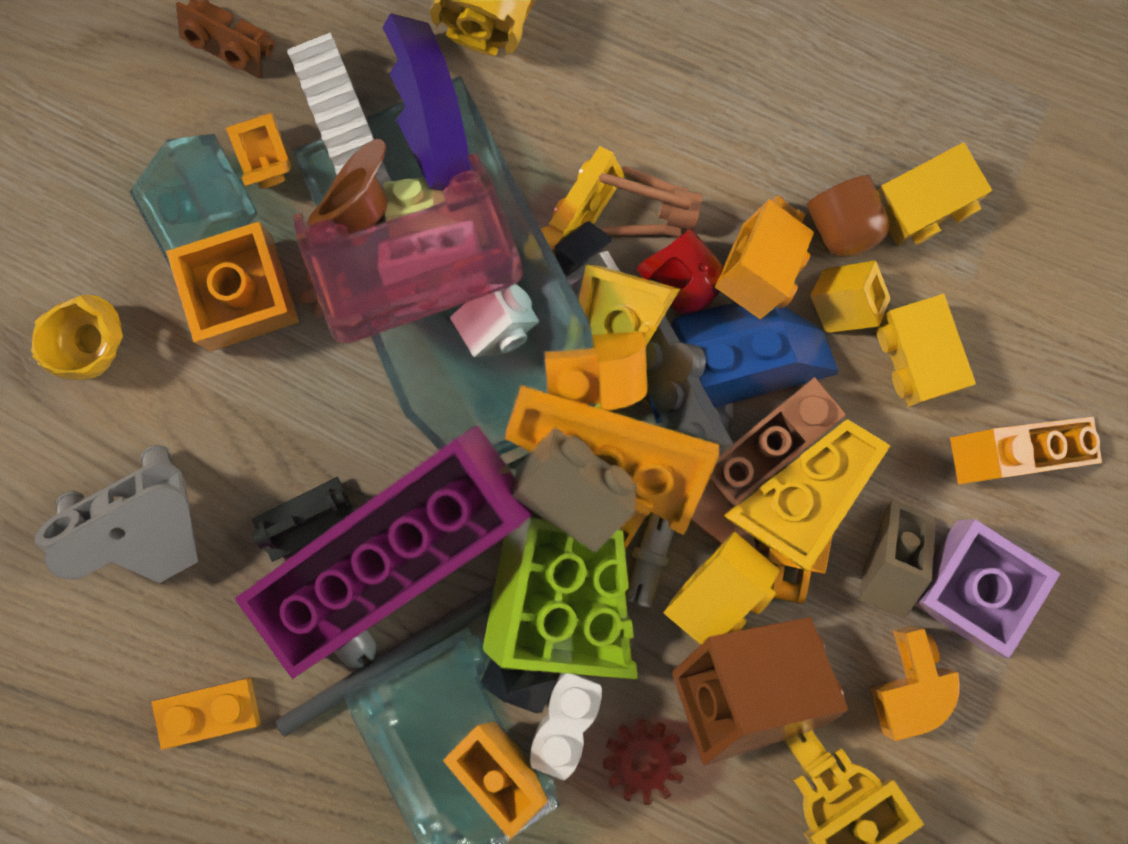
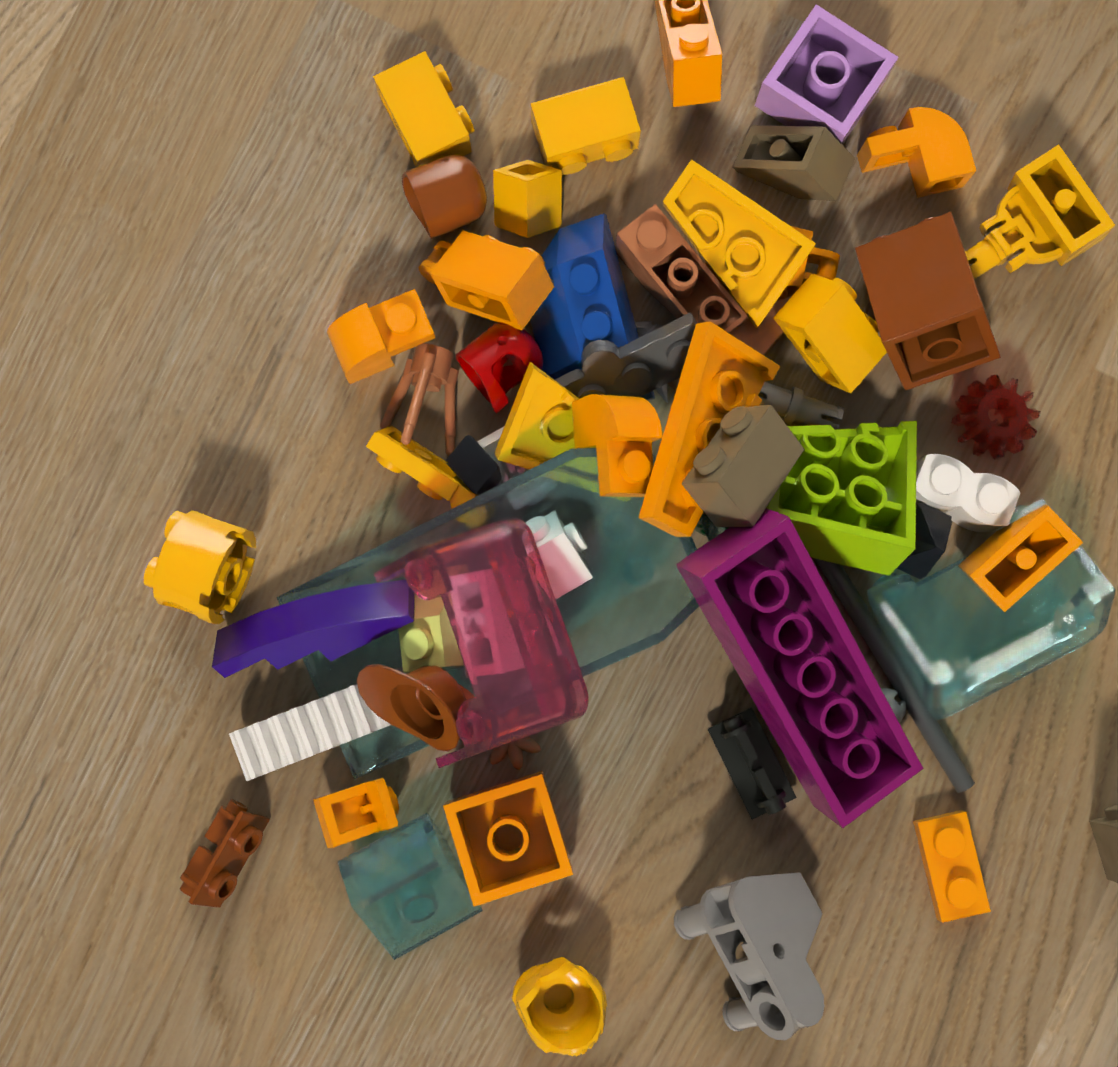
camera: 90 degrees left, 0 degrees up
none -> light orange brick [327,289,436,384]

